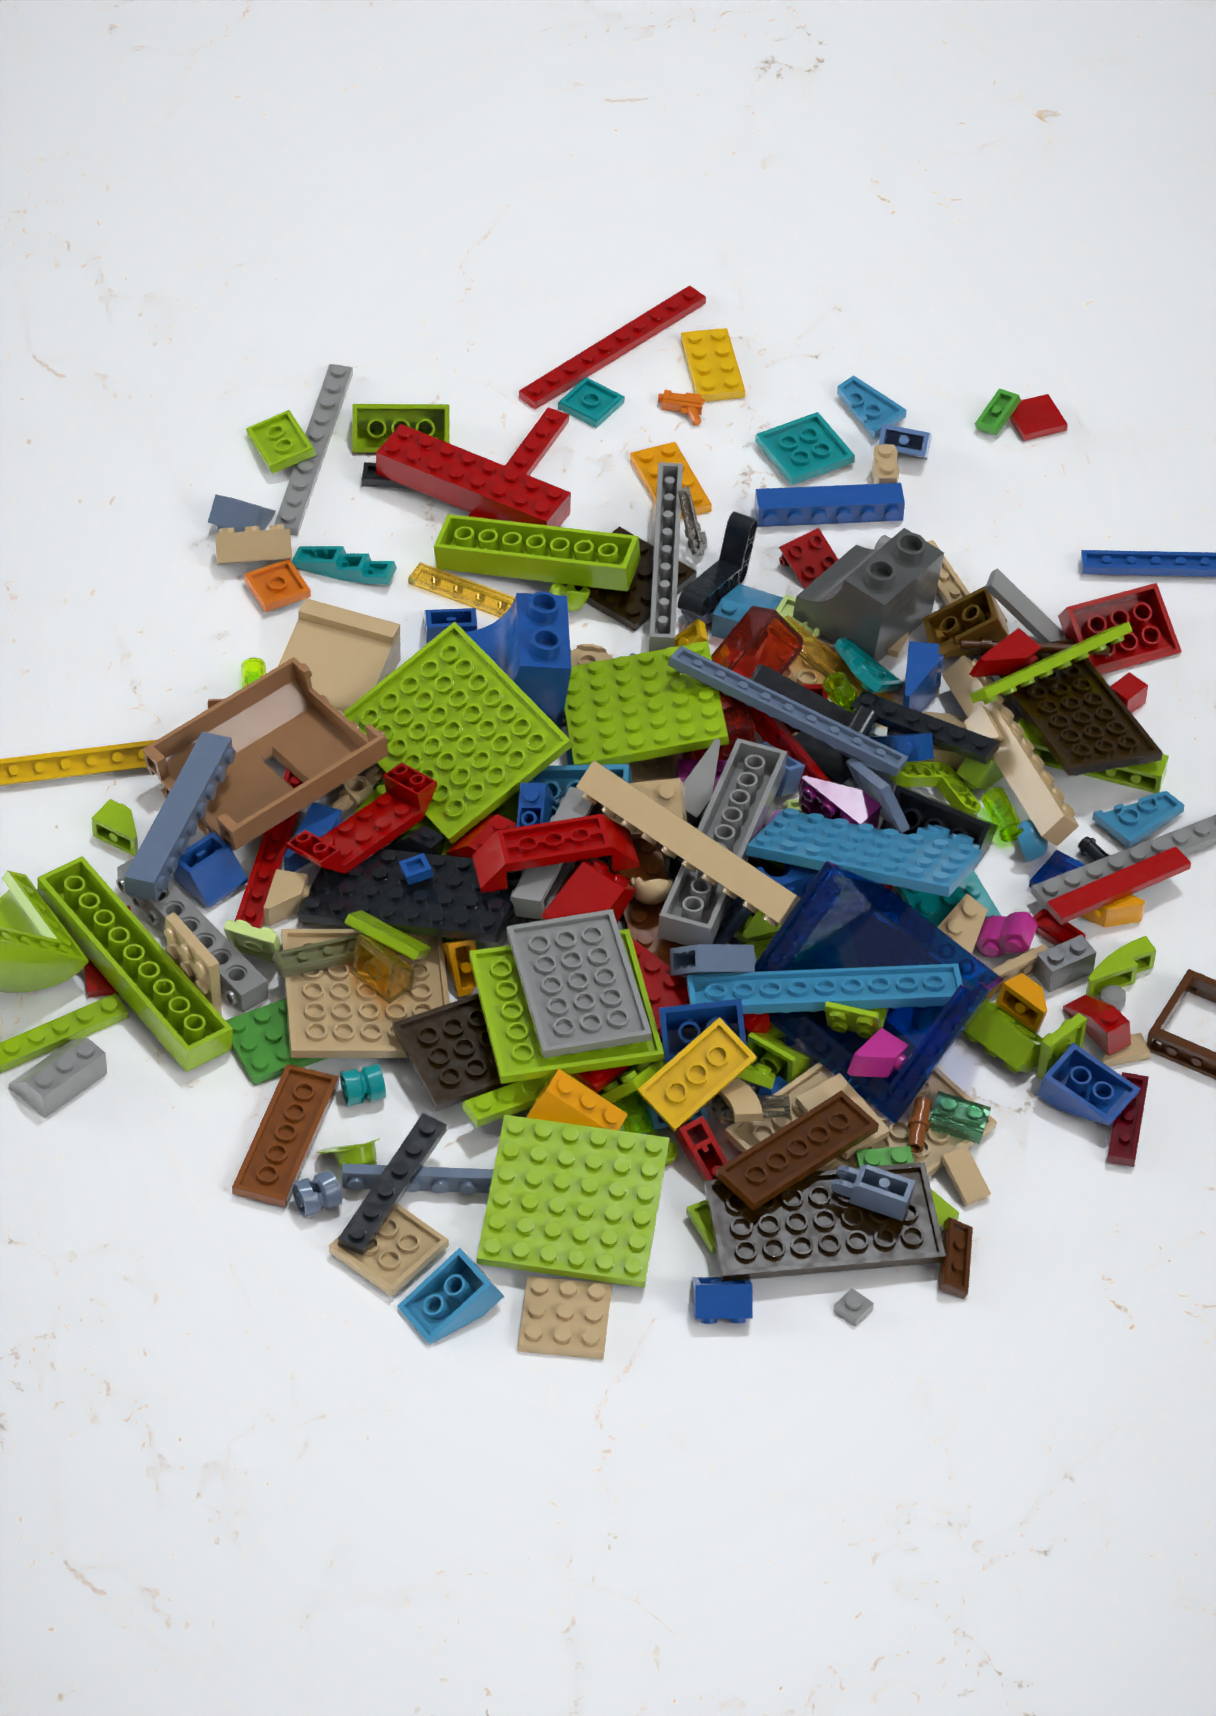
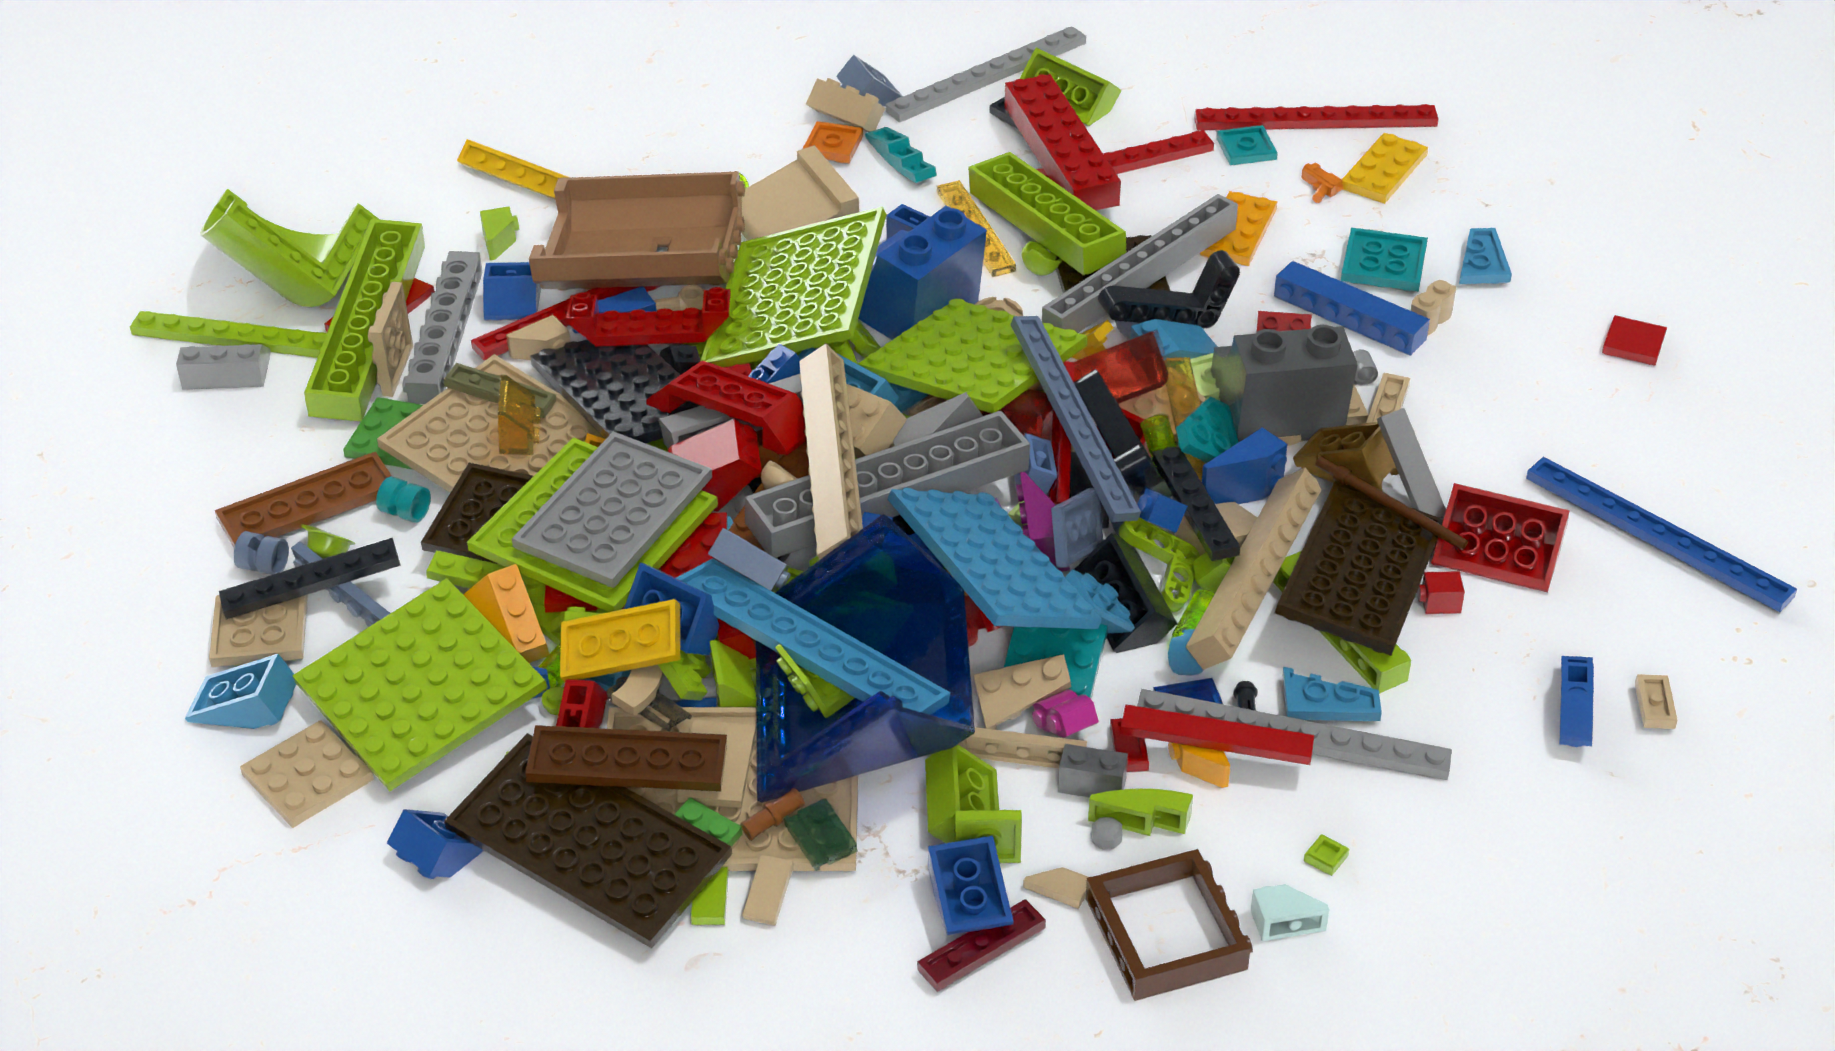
camera: 45 degrees right, 5 degrees down
sand blue brick [124,732,236,902] -> none
yellowish green plate [223,919,282,962] -> none
lime tile [246,410,316,474] -> none
lime tile [345,910,431,960] -> none
blue plate [399,853,434,885] -> none
clear smoke piece [678,486,707,556] -> none
sand blue hinge [831,1164,915,1221] -> none
light grey plate [833,1288,874,1327] -> none
dark pink slope [847,1028,909,1078] -> none
medium blue brick [878,424,932,459] -> none
reddish brown tile [939,1217,973,1299] -> none
tan tile [964,705,1004,742] -> none
lime plate [969,622,1132,705] -> none
red slope [969,627,1041,677] -> none
bright green plate [974,388,1021,436] -> none
light orange slope [995,973,1047,1033] -> none
red slope [1063,995,1131,1056] -> none

